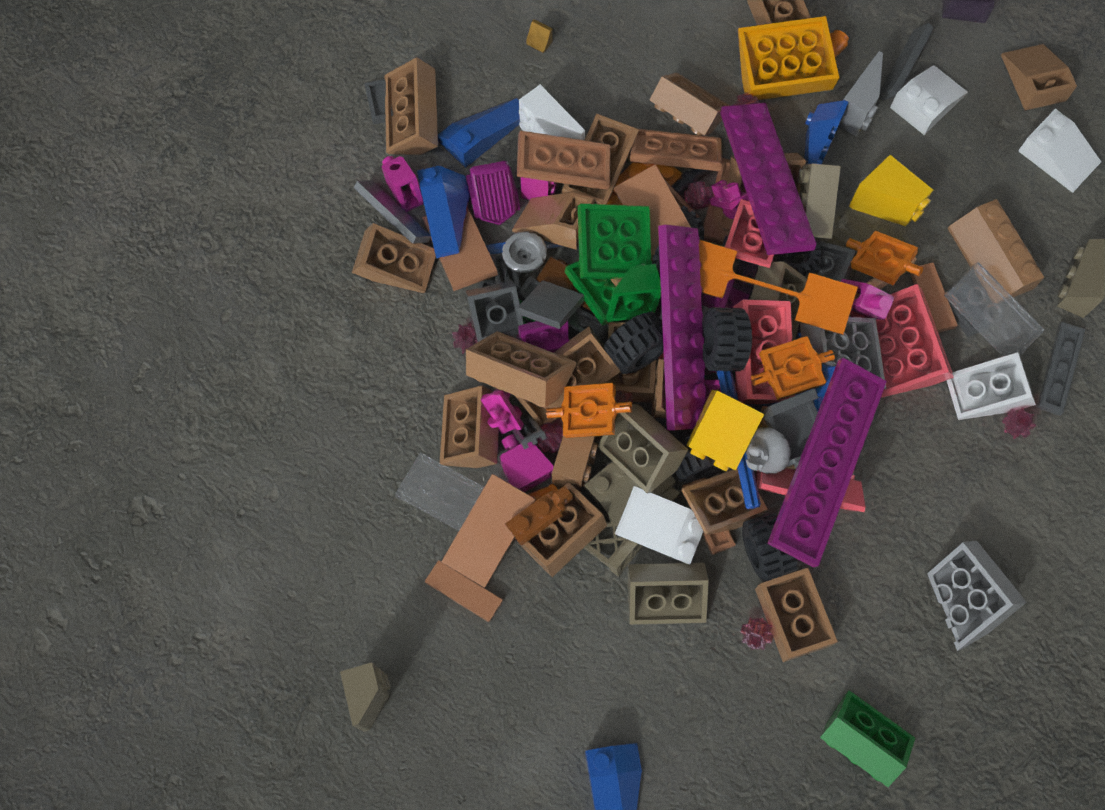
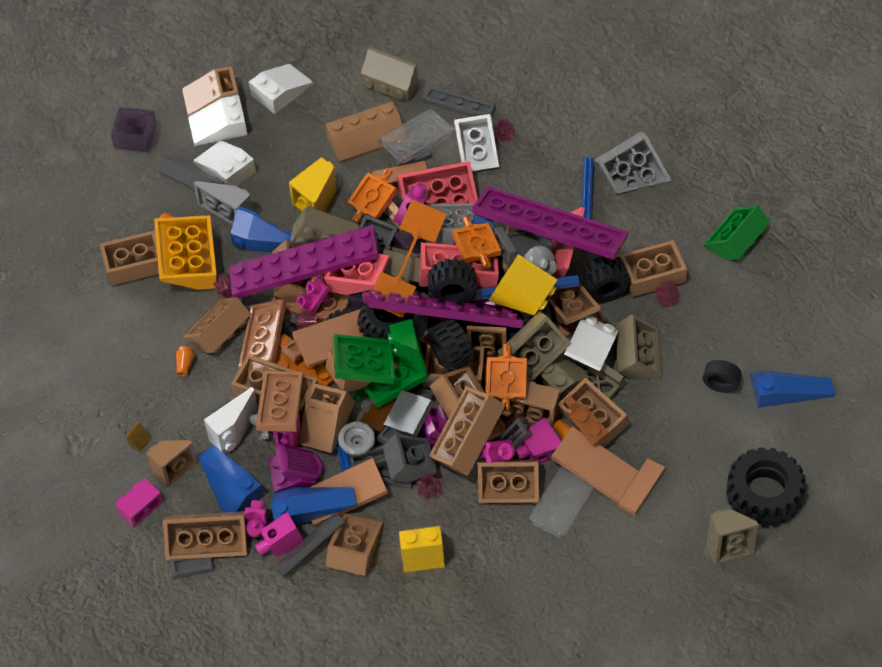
camera: 85 degrees left, 15 degrees down
none -> dark pink brick [115,478,163,528]
none -> medium nougat slope [146,440,197,487]
none -> orange cone [176,346,195,376]
none -> white slope [188,95,247,146]
none -> dark pink hips [244,500,269,537]
none -> yellow slope [399,526,444,573]
none -> blue axle [582,157,594,219]
none -> black tyre [703,360,742,393]
none -> black tyre [726,447,806,527]

